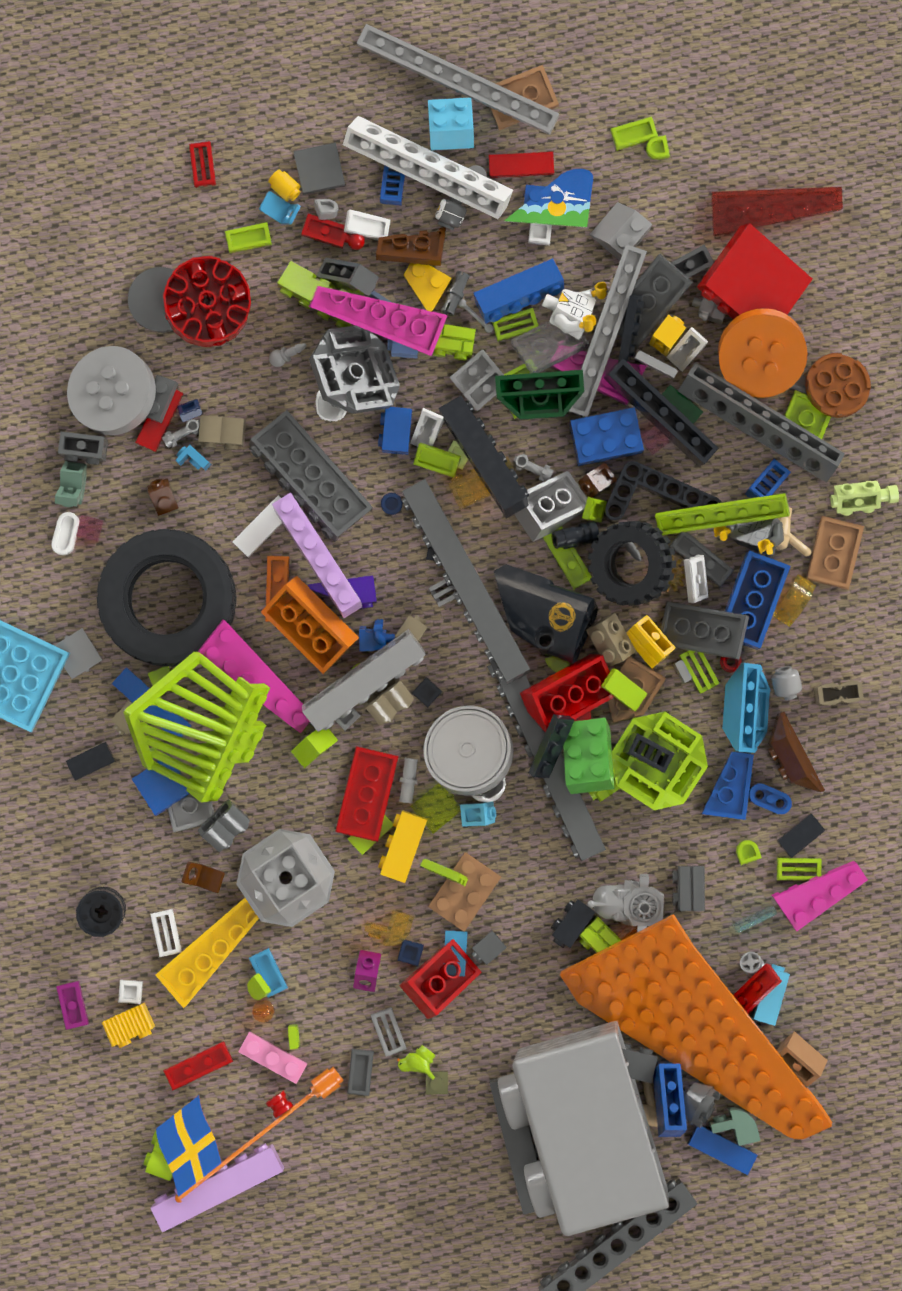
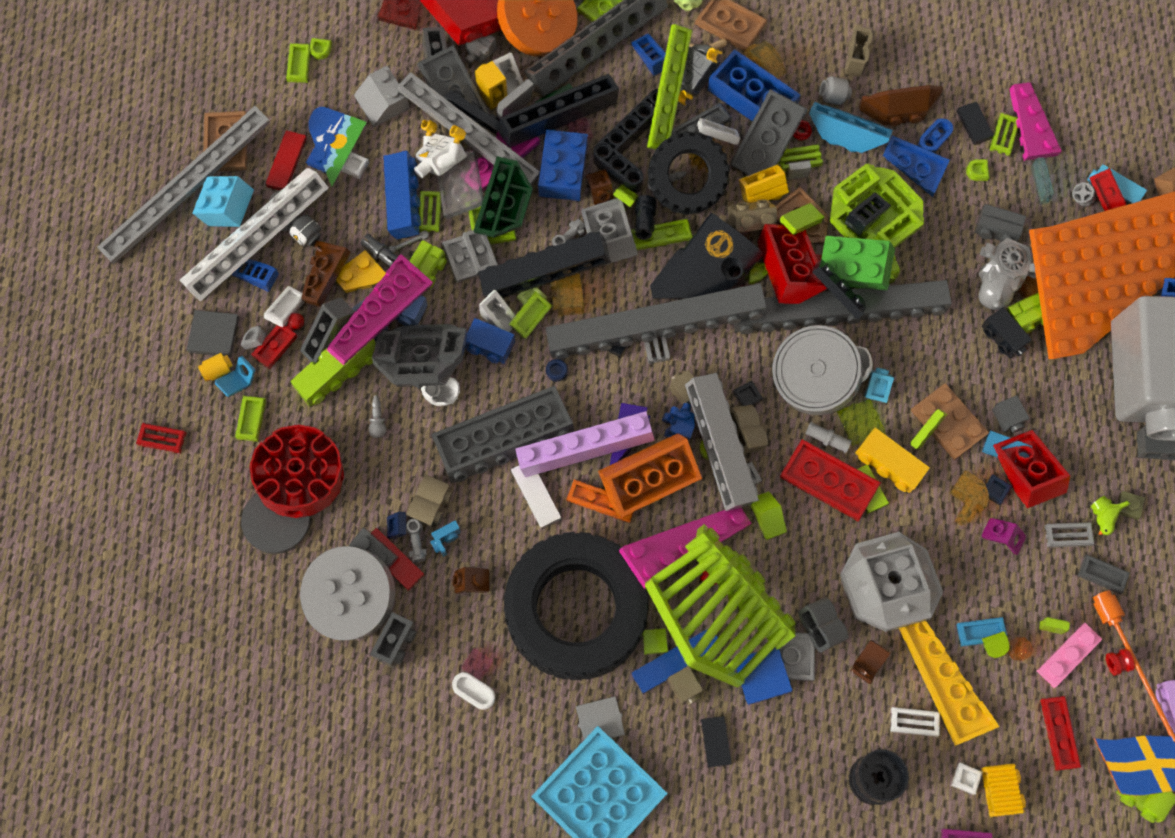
camera: 70 degrees left, 15 degrees down
sand green brick [55,461,87,507] -> none

